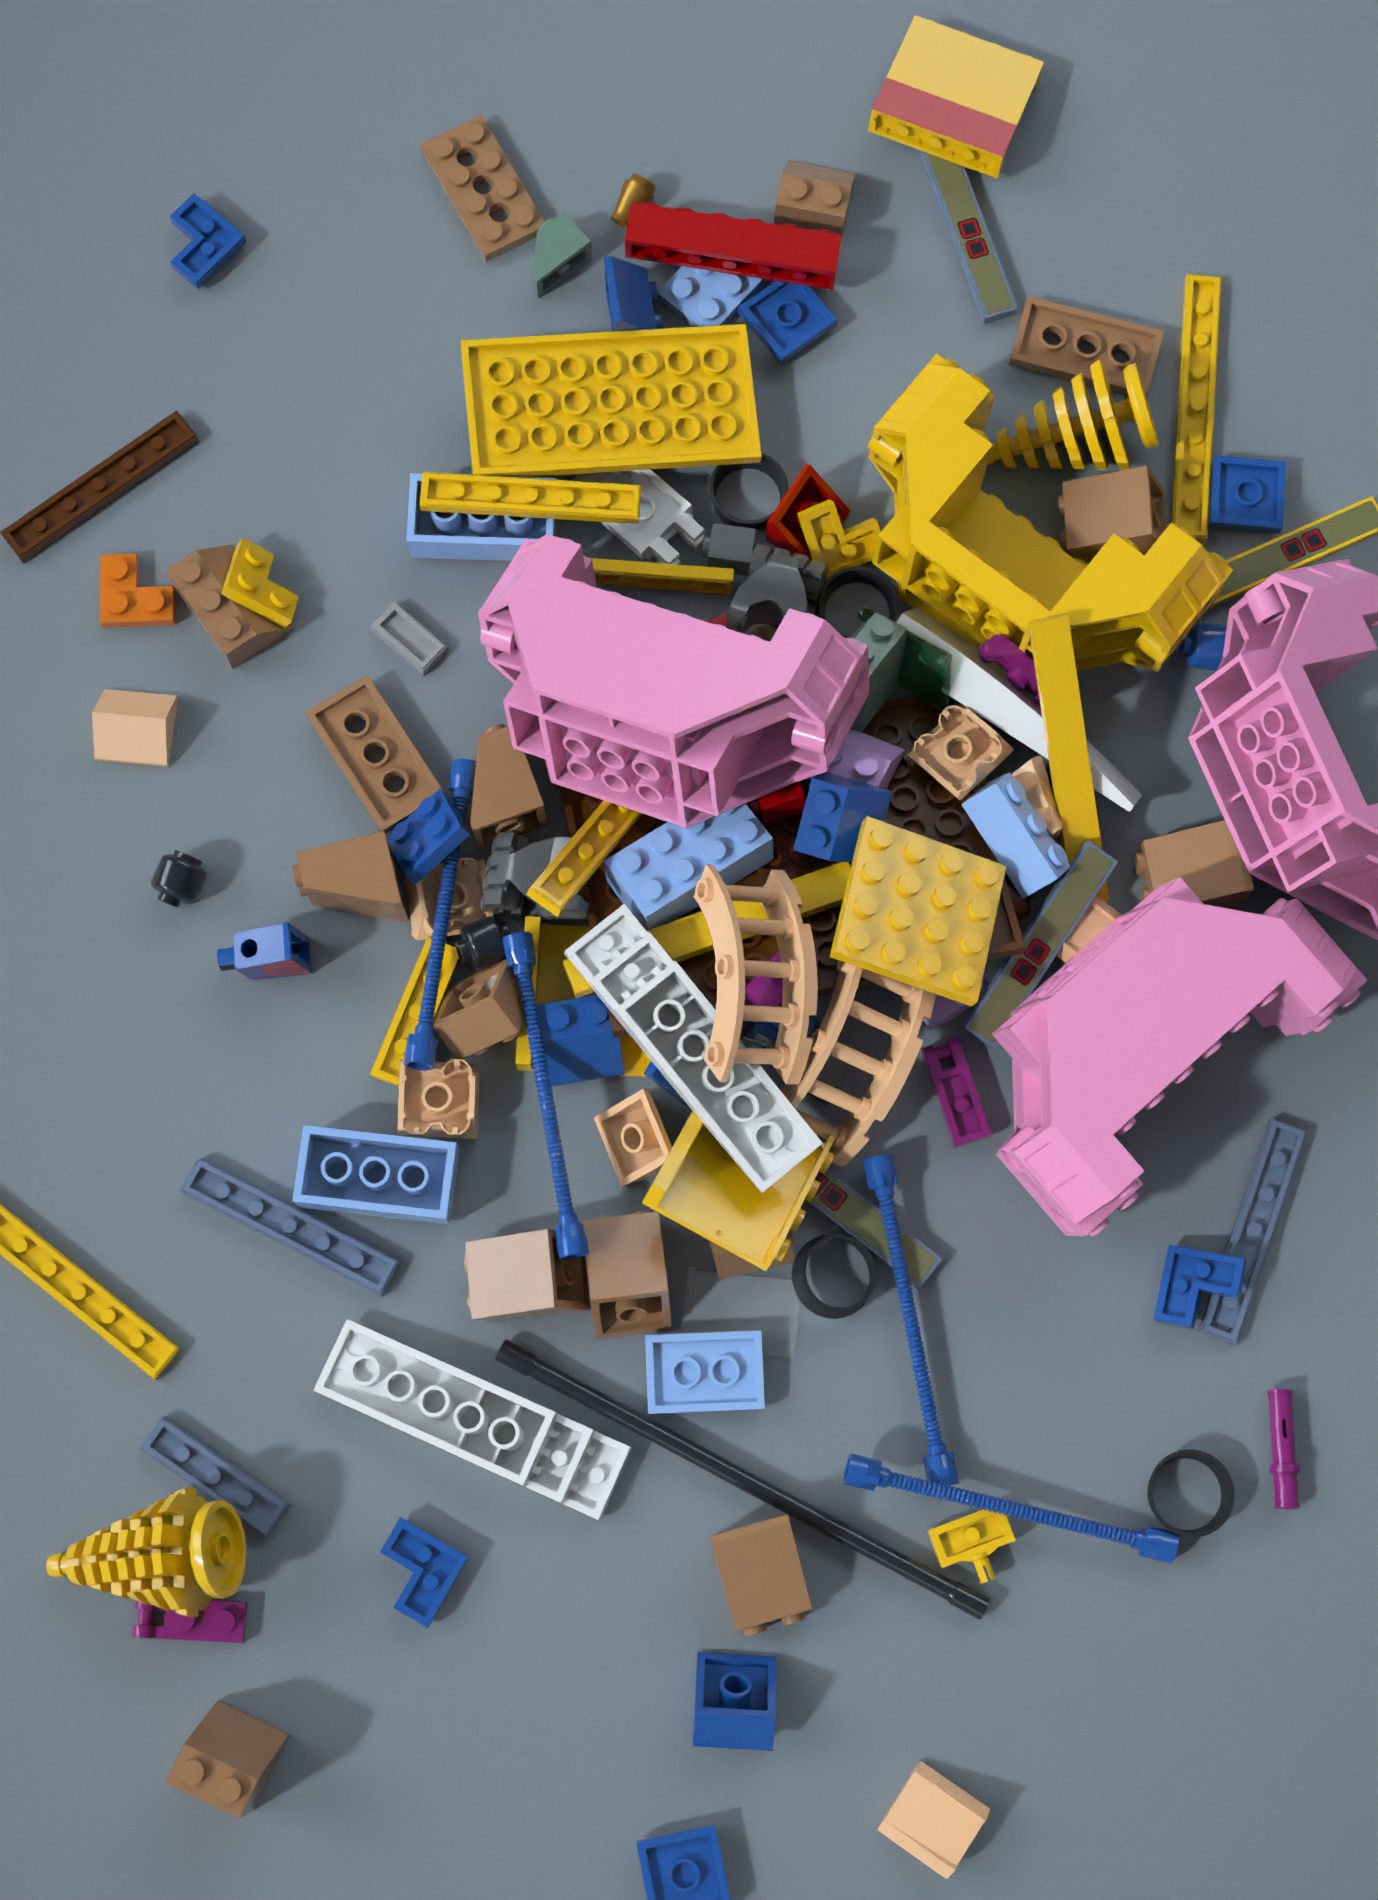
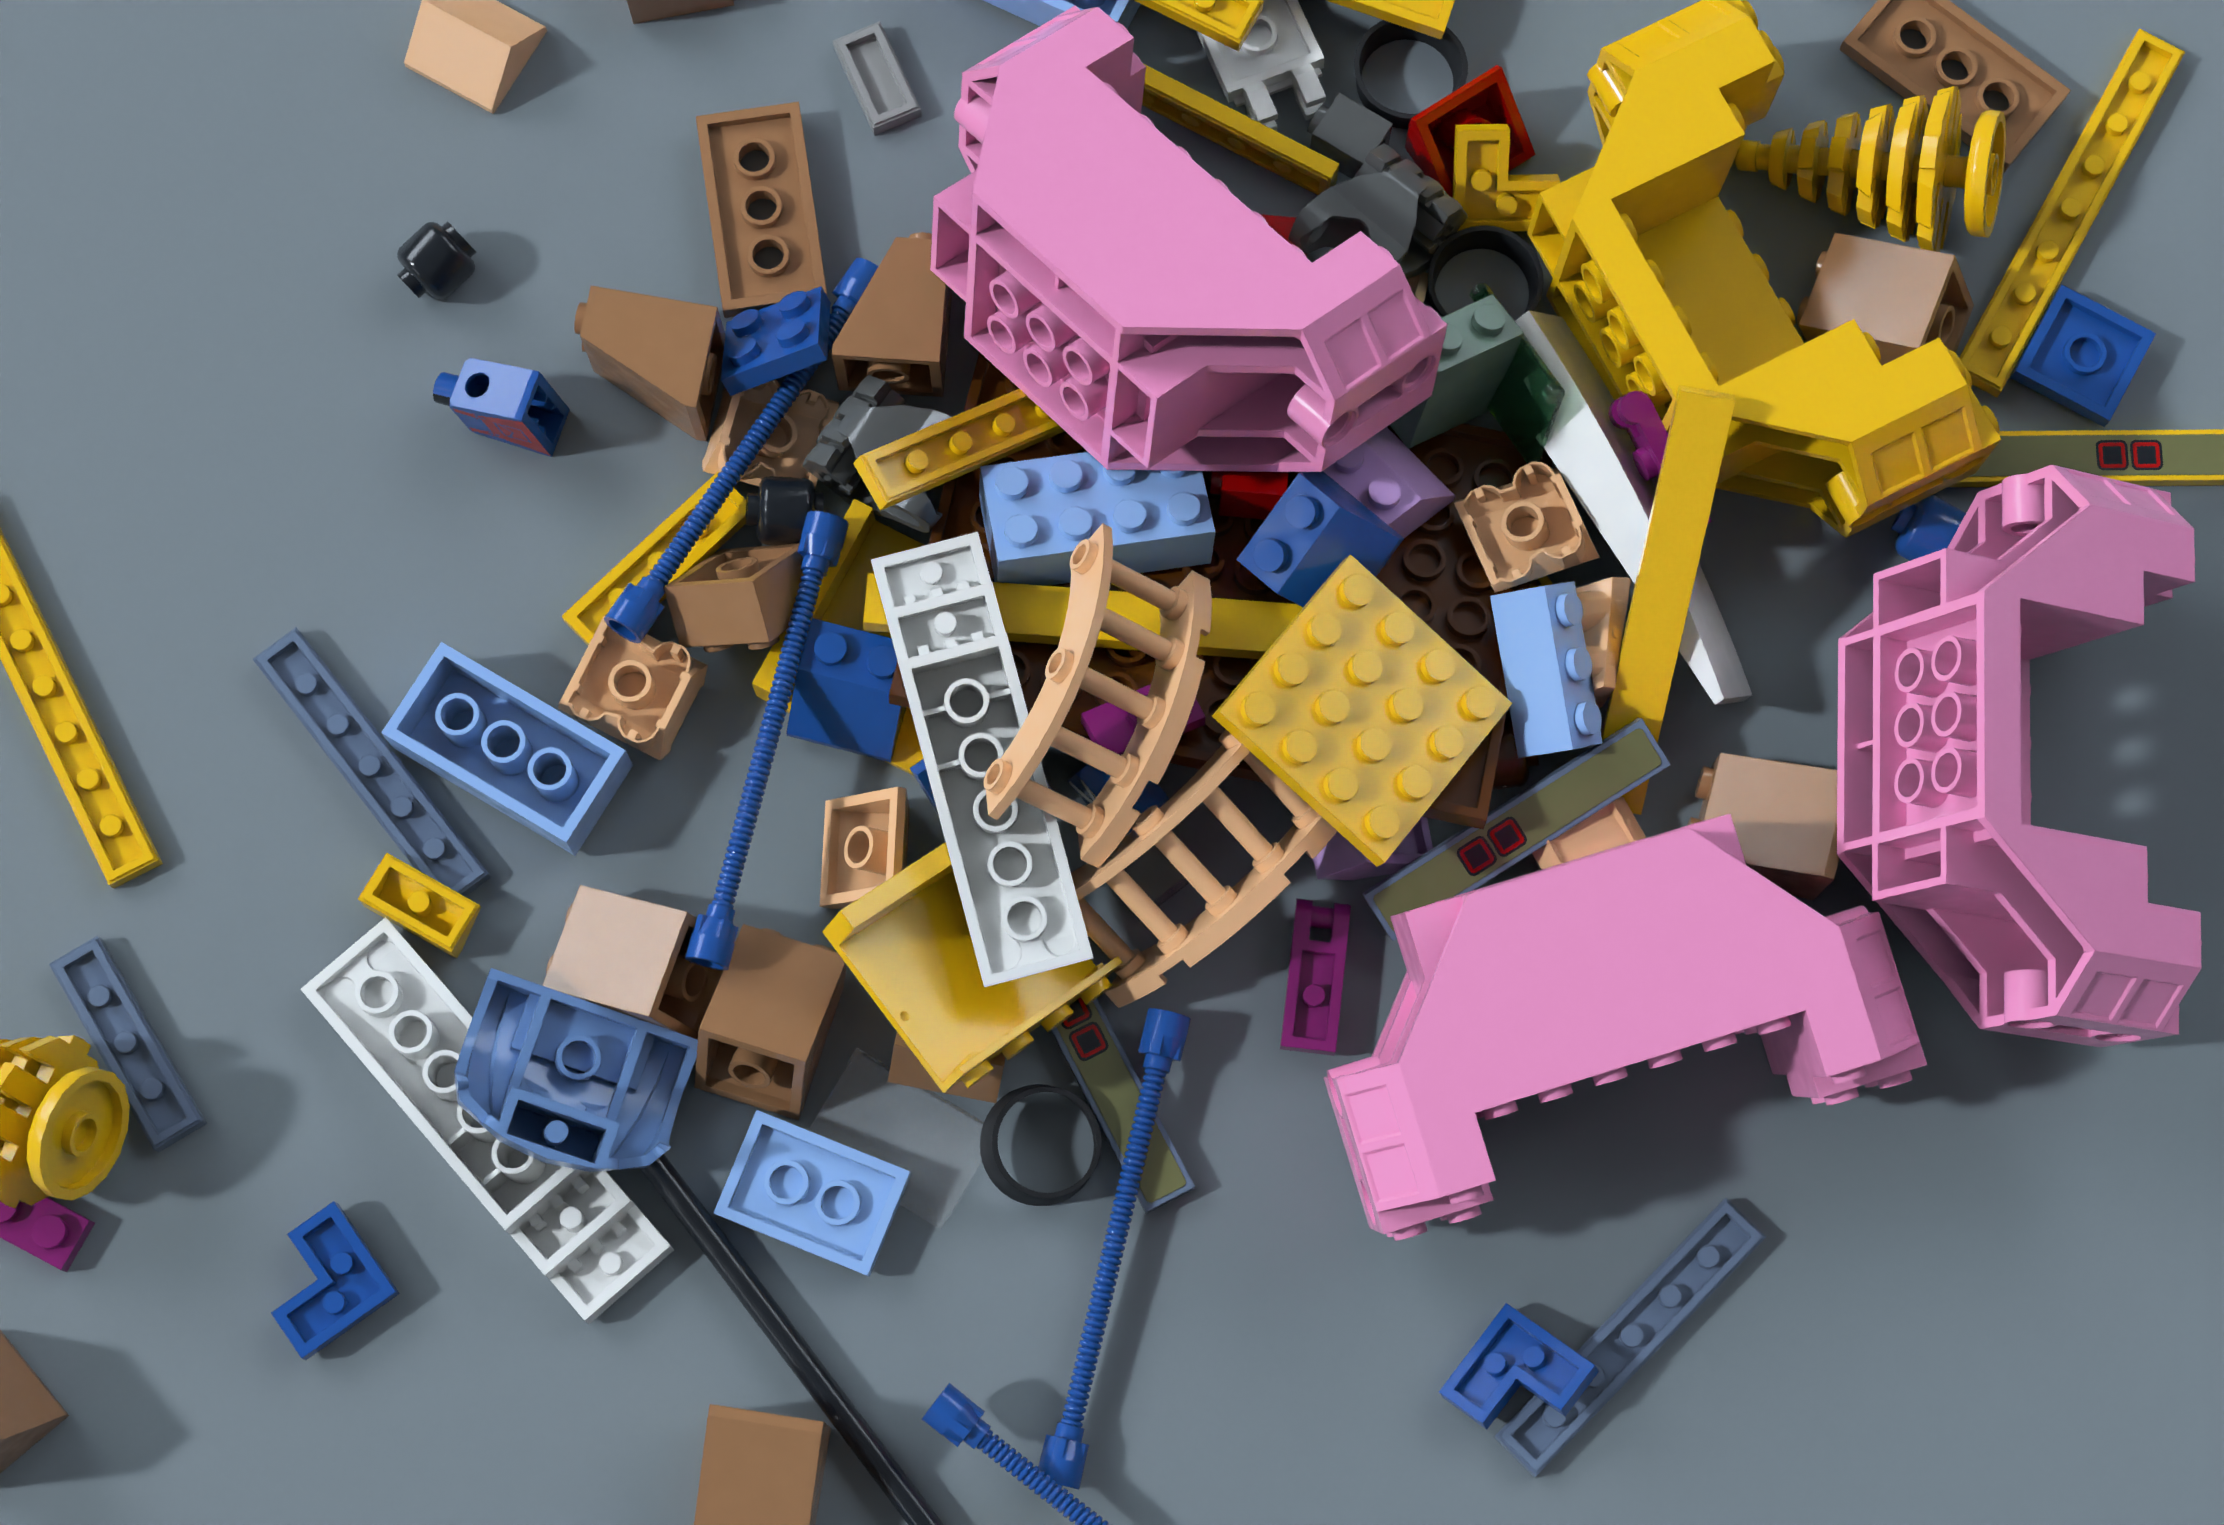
camera: 25 degrees right, 0 degrees up
none -> yellow slope [358,853,481,959]
none -> medium blue piece [454,968,698,1172]

